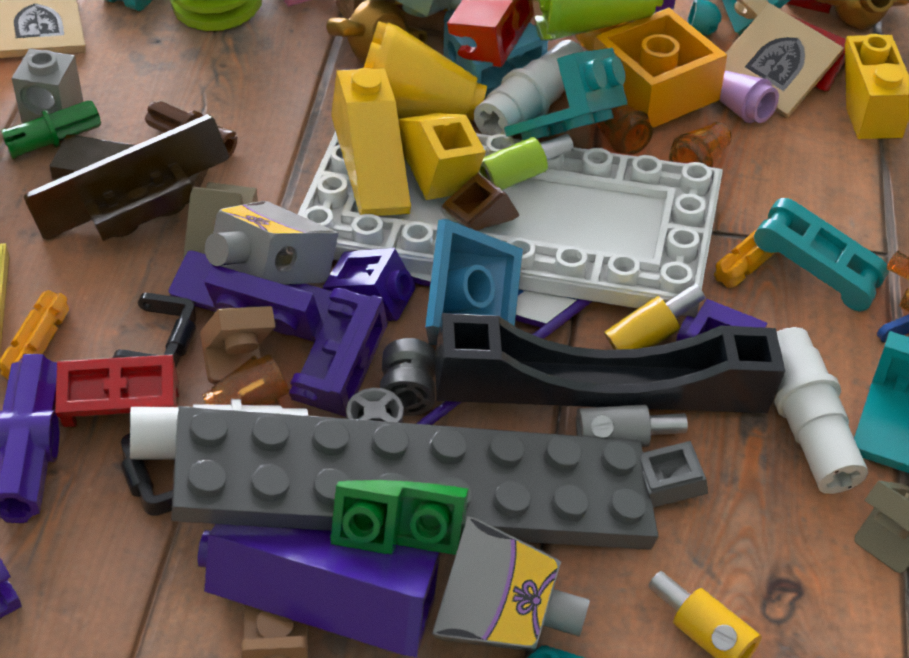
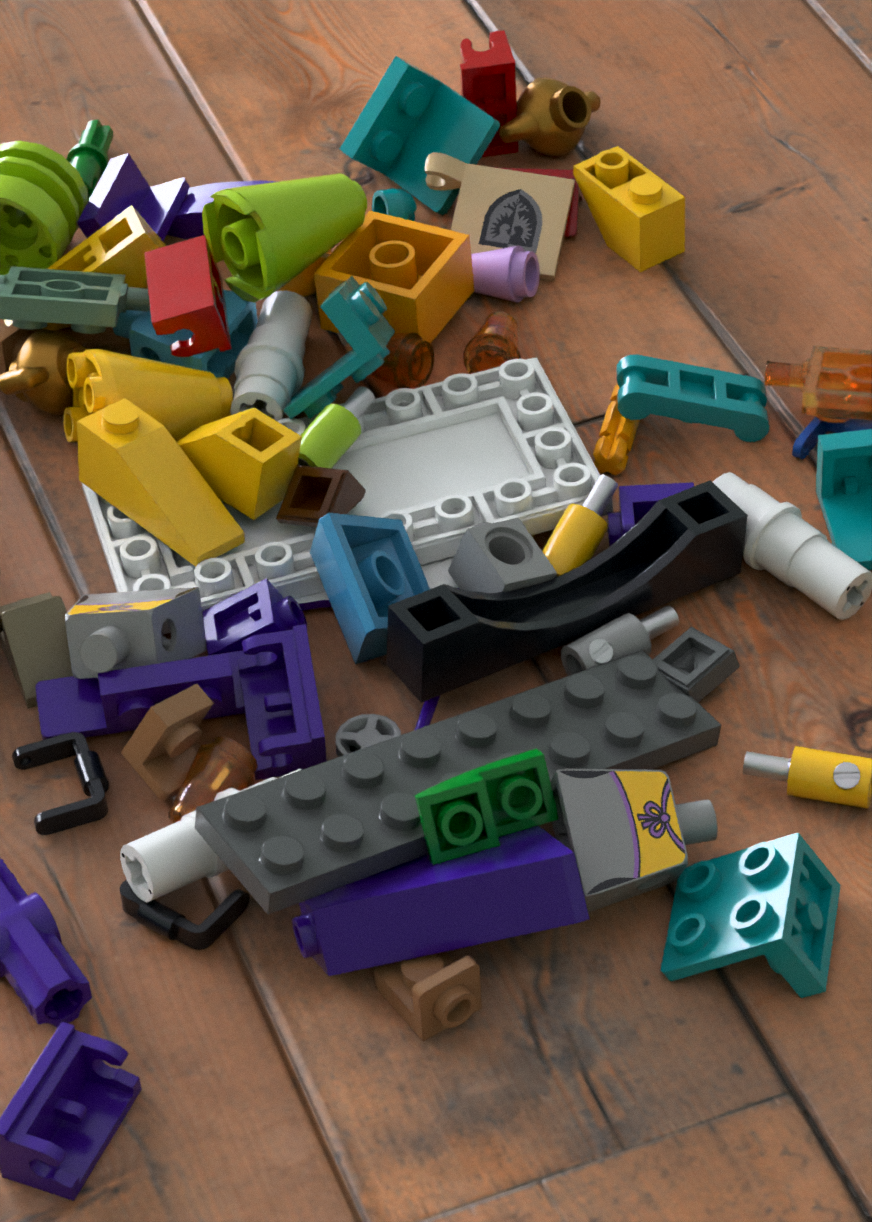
camera: 25 degrees left, 5 degrees down
red hinge [55,355,179,427] -> none
flat silver wheel [380,338,435,416] -> none
none -> light grey brick [448,518,557,593]

